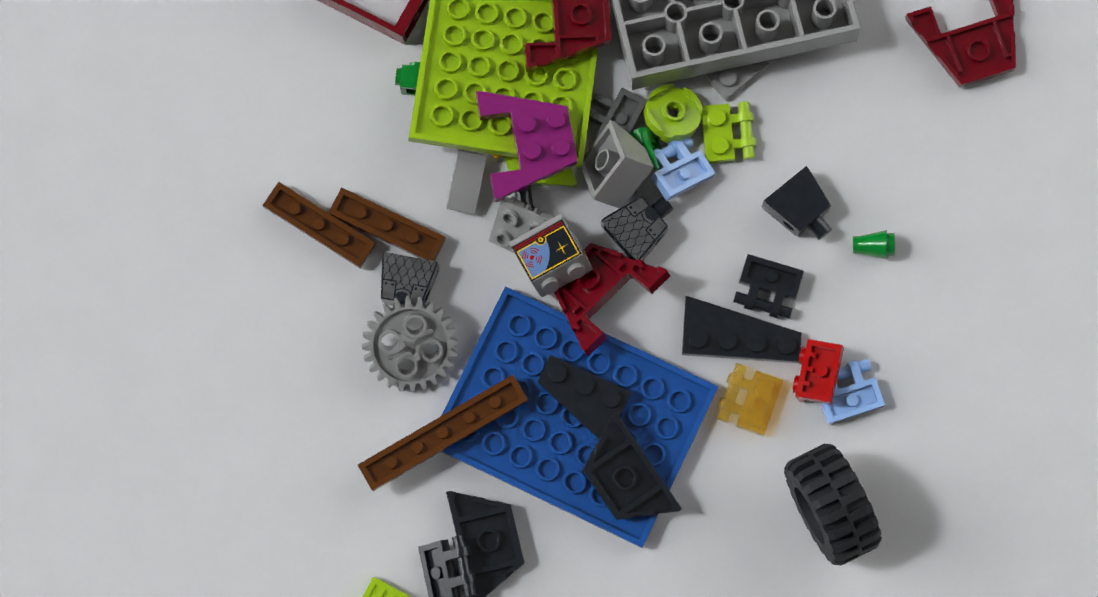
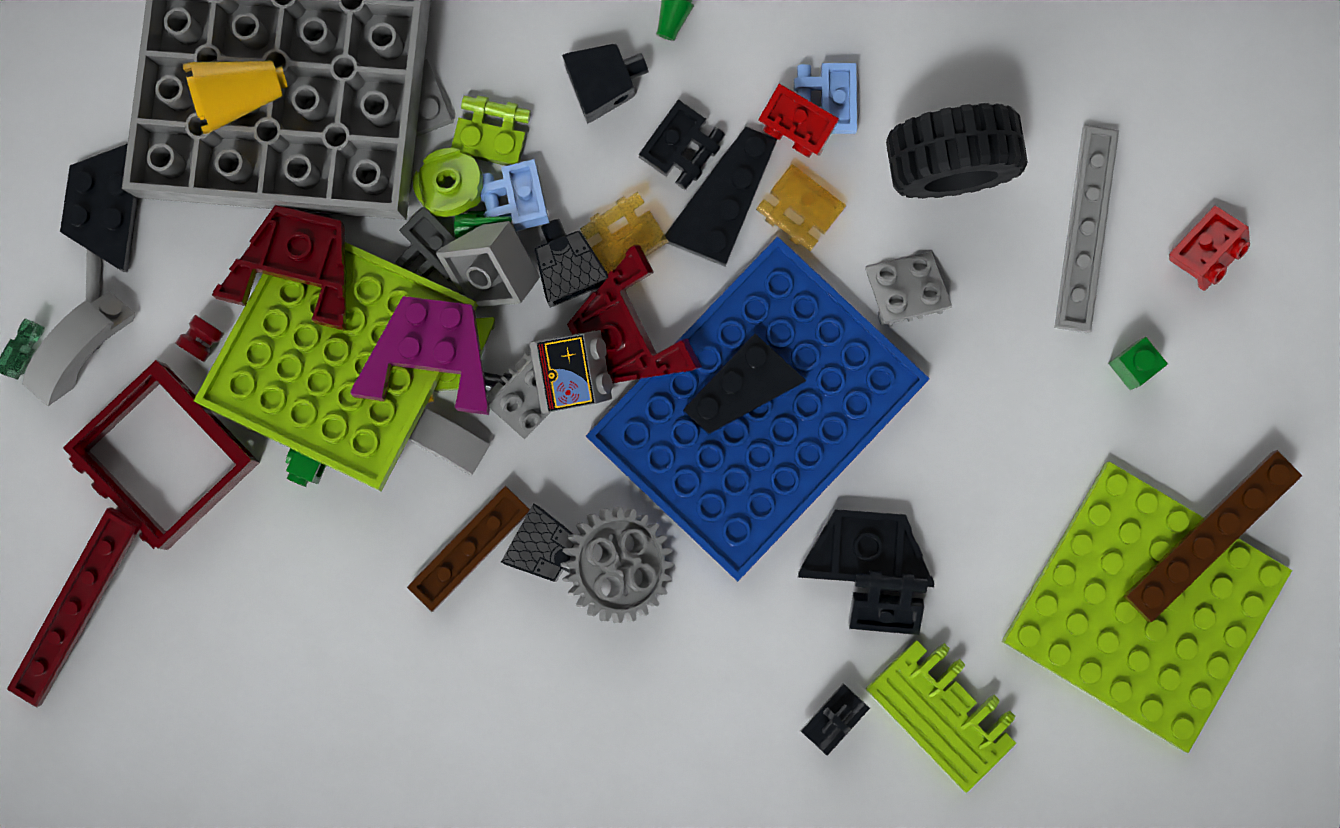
camera: 75 degrees left, 5 degrees up
reddish brown plate [262,182,376,269] -> none
reddish brown plate [358,375,528,492] -> none
black wing [582,413,682,520] -> none
none -> clear yellow plate [580,191,669,274]
none -> black hips [800,683,870,756]
none -> light grey hinge [865,251,952,327]

